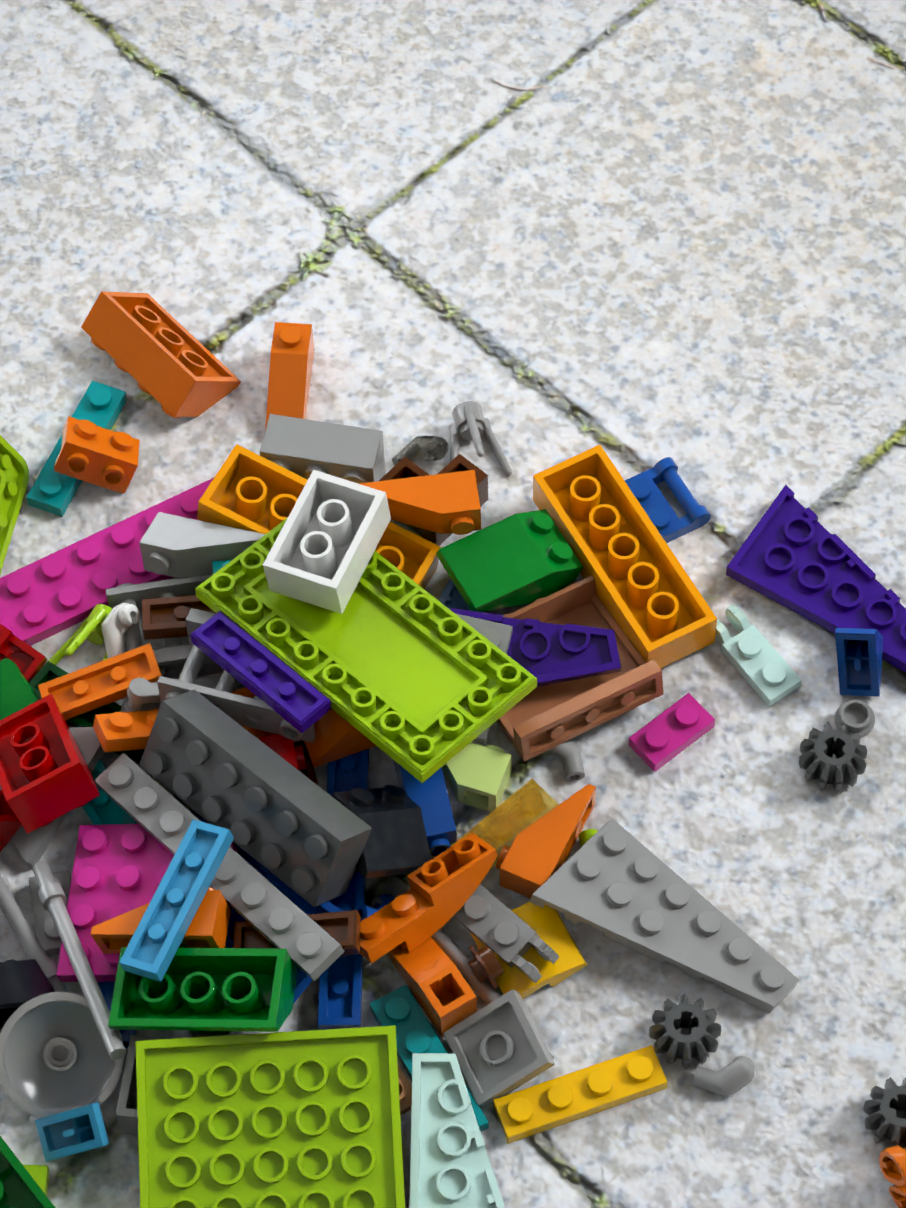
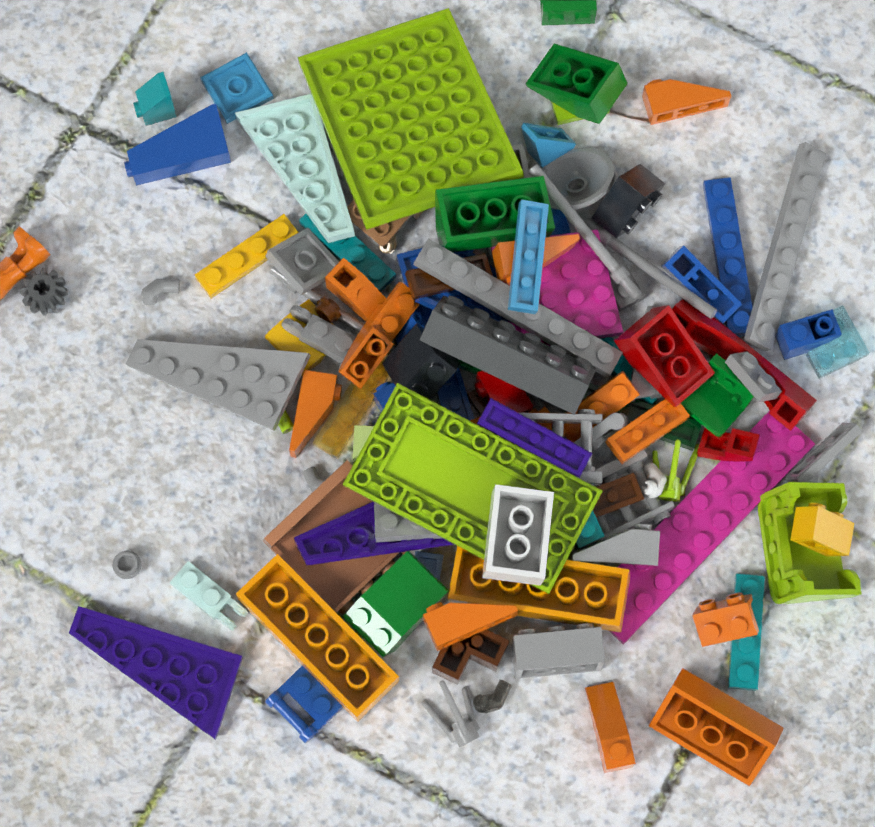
camera: 160 degrees right, 15 degrees up
dark pink plate [628,693,715,772] -> none
dark grey gear [649,994,721,1069] -> none
dark grey gear [798,722,867,793] -> none
blue slope [835,628,883,697] -> none

